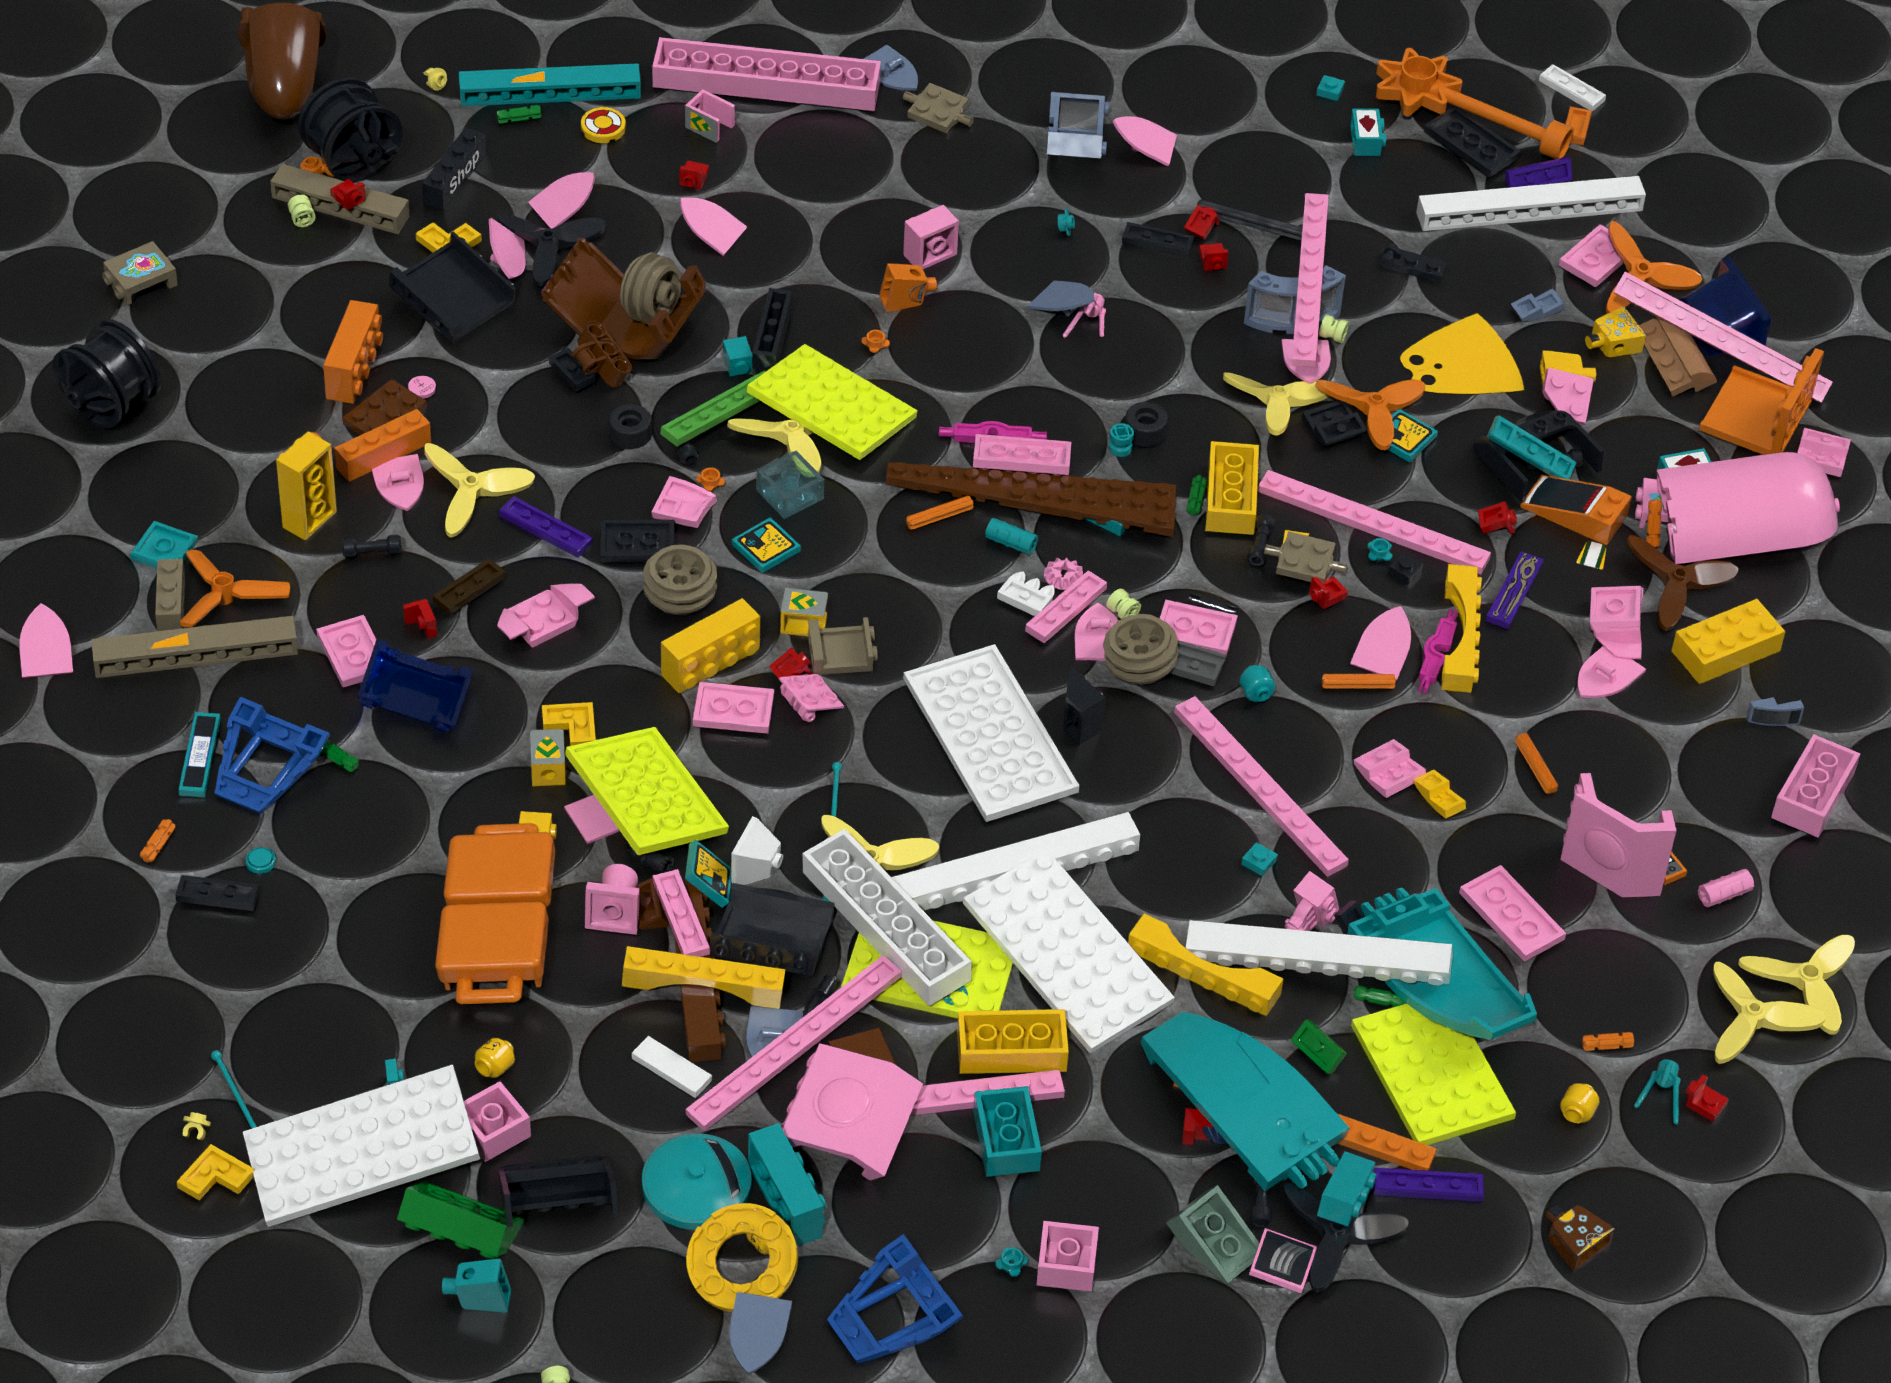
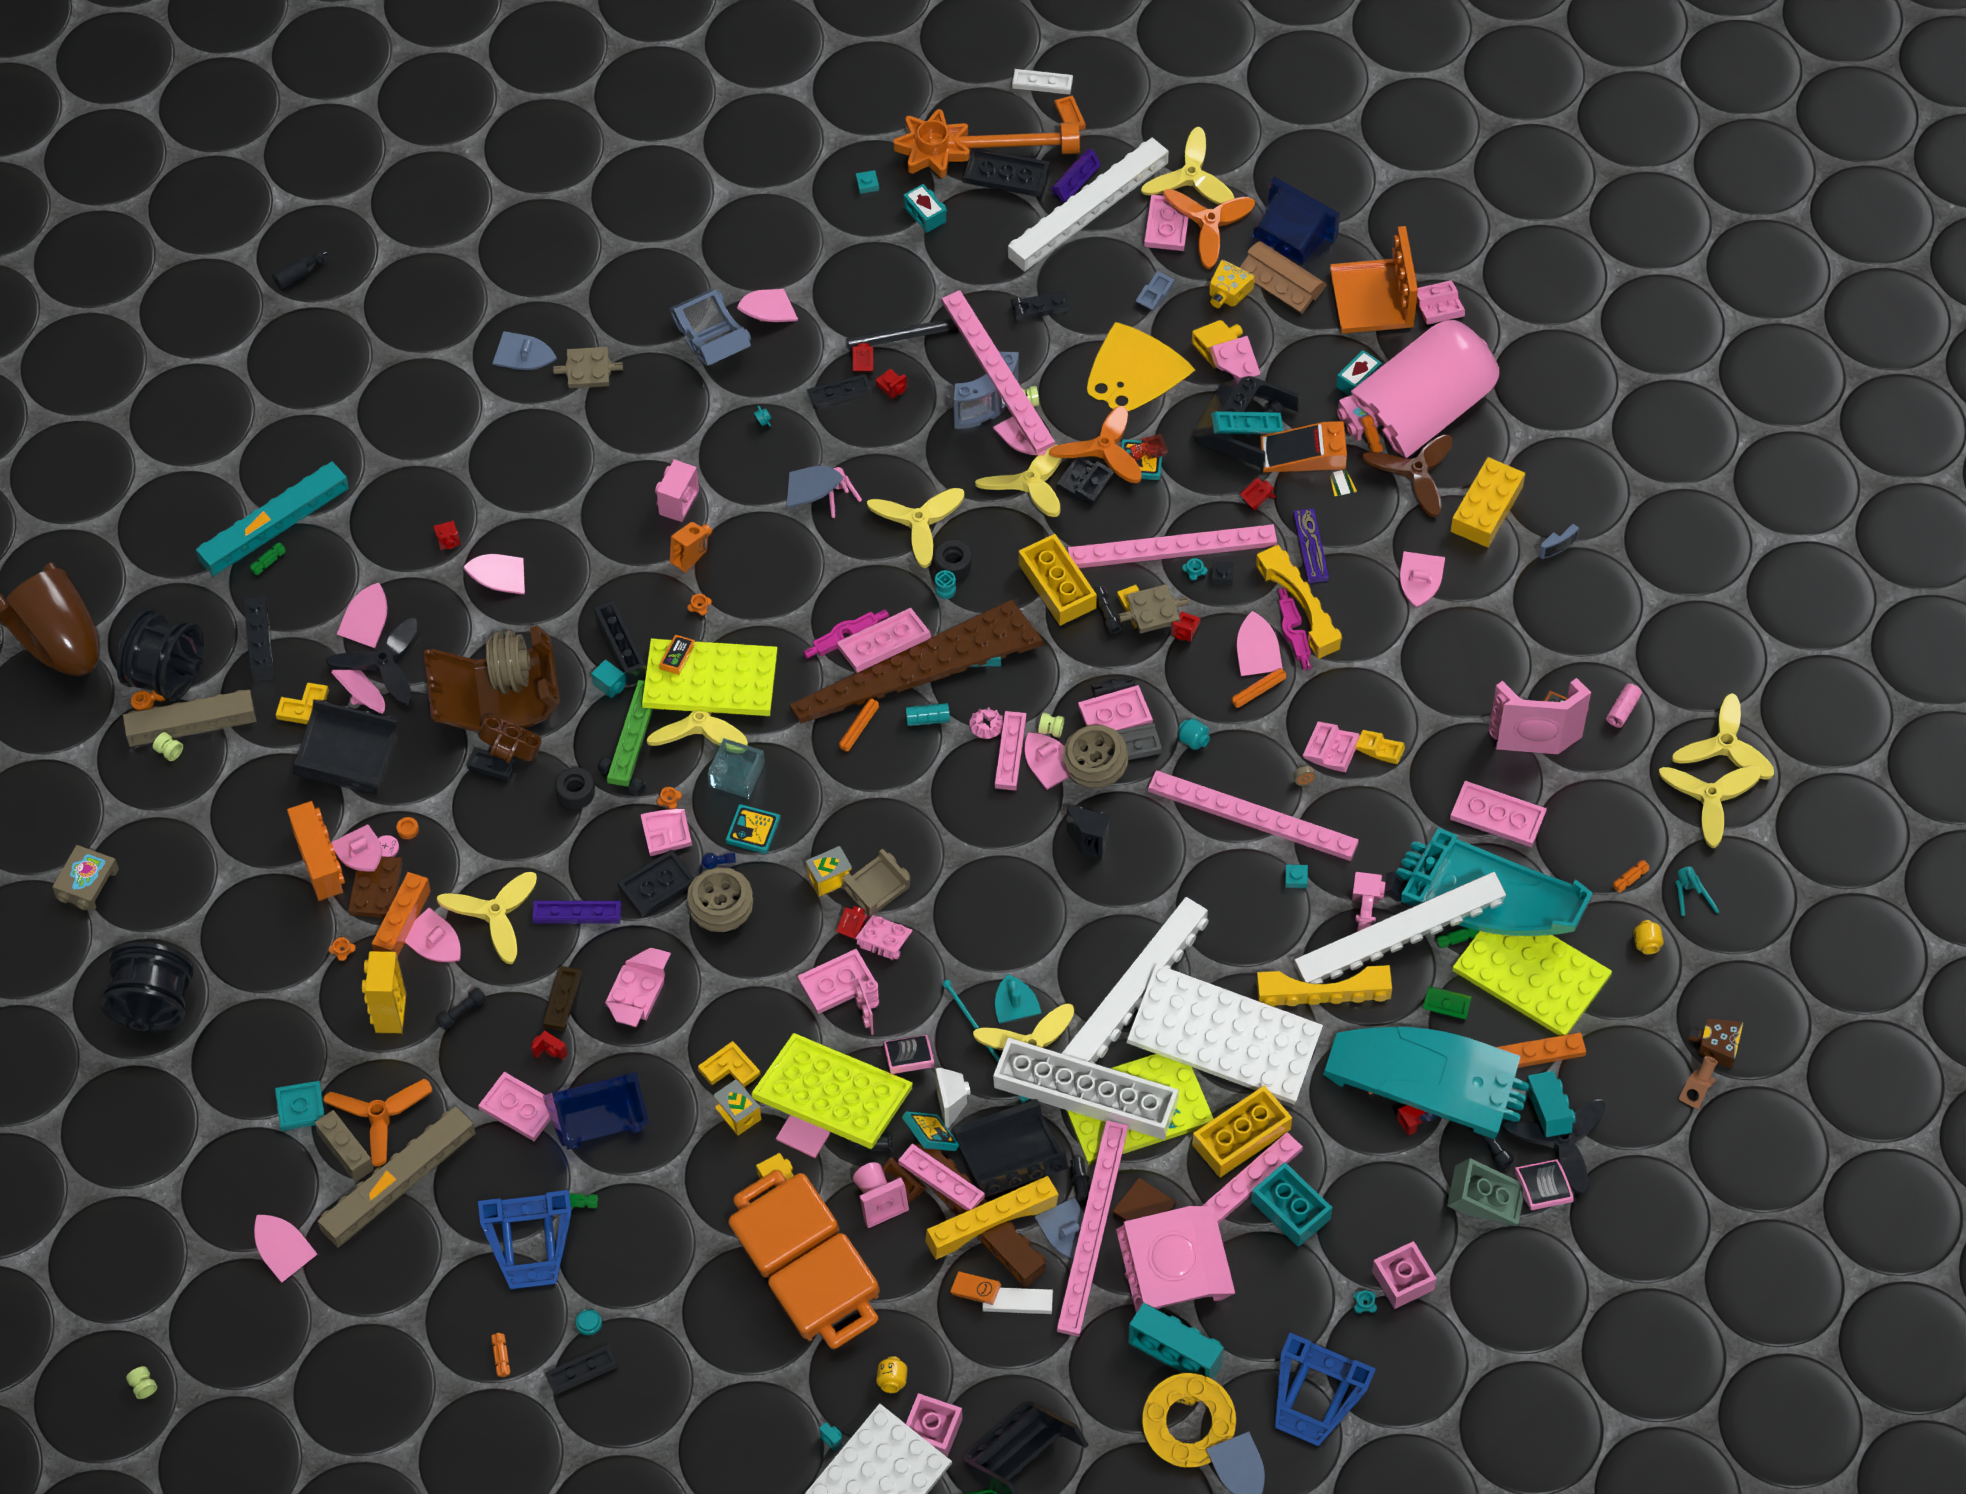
camera: 30 degrees left, 10 degrees up
tile [179,712,221,797] -> none
red bracket [330,179,366,210] -> none
light yellow plate [423,68,447,91] -> none
tile [581,107,626,143] -> none
teal dish [642,1133,752,1230] -> none
bright pink brick [652,37,881,111] -> none
yellow brick [661,598,760,693] -> none
piece [685,89,735,143] -> none
white plate [903,644,1079,822] -> none
white plate [997,572,1054,616] -> none
green axle [1186,475,1207,516] -> none
dark purple tile [1374,1167,1484,1202] -> none
orange axle [1515,733,1558,794] -> none
bright pink piece [1590,586,1643,659] -> none
bright pink plate [1614,272,1833,404] -> none
red bracket [1686,1074,1728,1122] -> none
bright pink brick [1771,734,1860,838] -> none
none -> bright pink shield [332,825,382,871]
none -> orange tile [396,817,419,839]
none -> tile [659,635,695,675]
none -> clear blue arm [702,853,736,869]
none -> bright pink hinge [855,977,879,1035]
none -> light yellow piece [867,488,964,568]
none -> slope [883,1035,934,1074]
none -> orange tile [950,1271,1001,1305]
none -> teal shield [995,974,1042,1024]
none -> clear red plate [1129,434,1168,461]
none -> light yellow piece [1141,127,1234,205]
none -> dark tan tile [1293,766,1316,786]
none -> nougat bracket [1679,1056,1718,1109]

